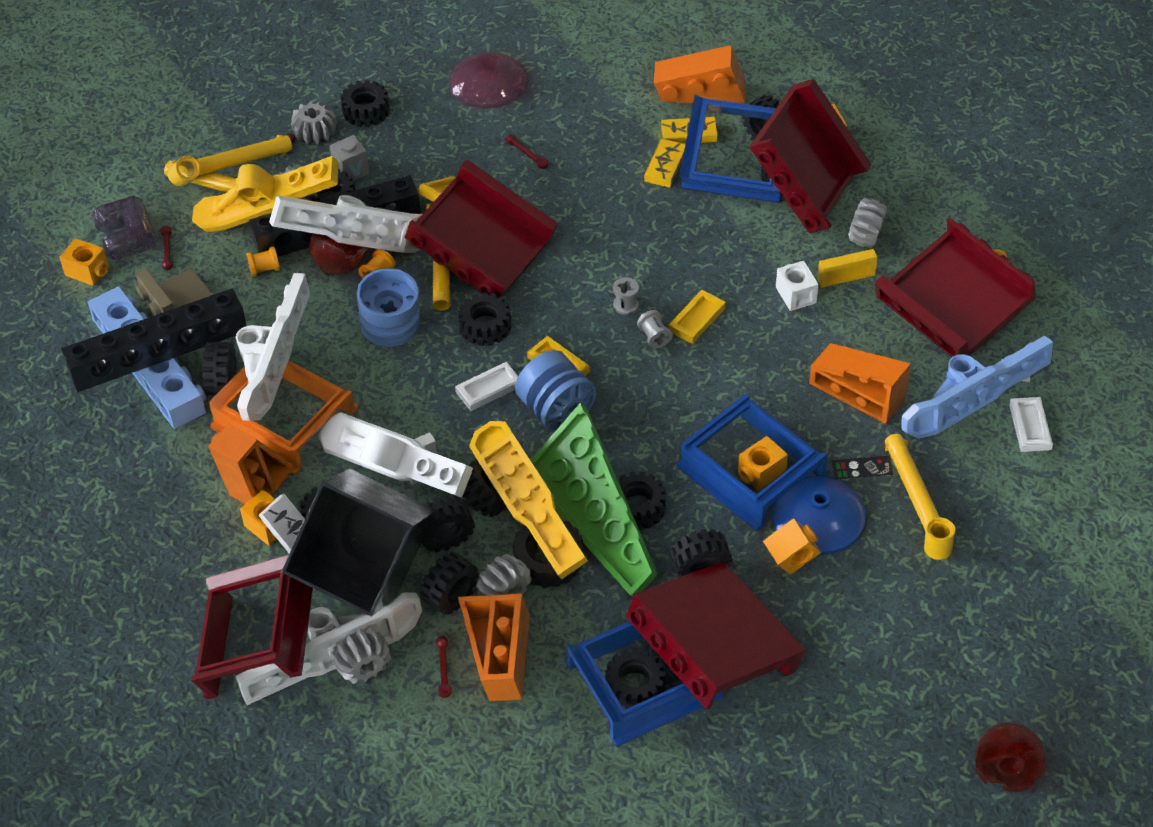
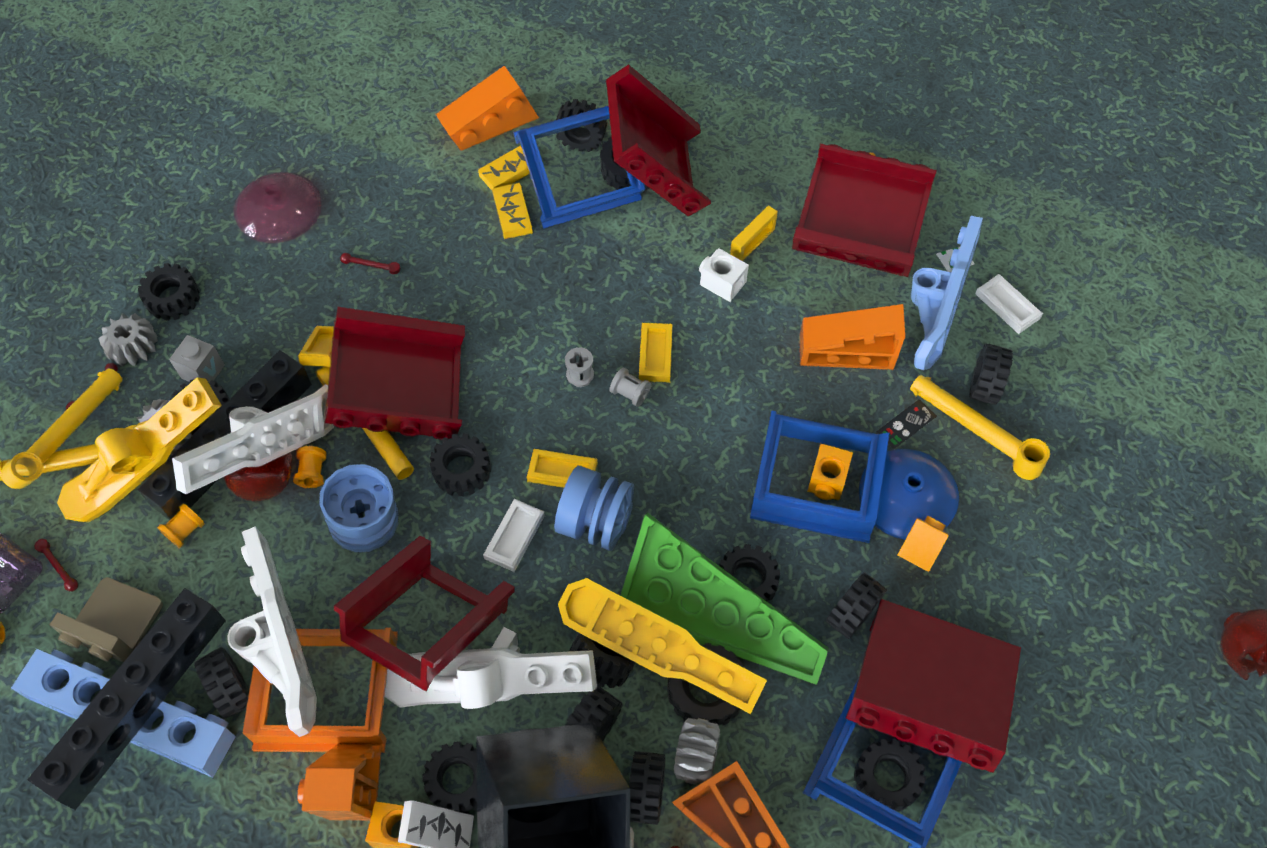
camera: 35 degrees left, 10 degrees up
light grey gear [848,198,887,248] -> none
none -> dark red piece [334,536,515,692]
none -> black tyre [969,343,1013,405]

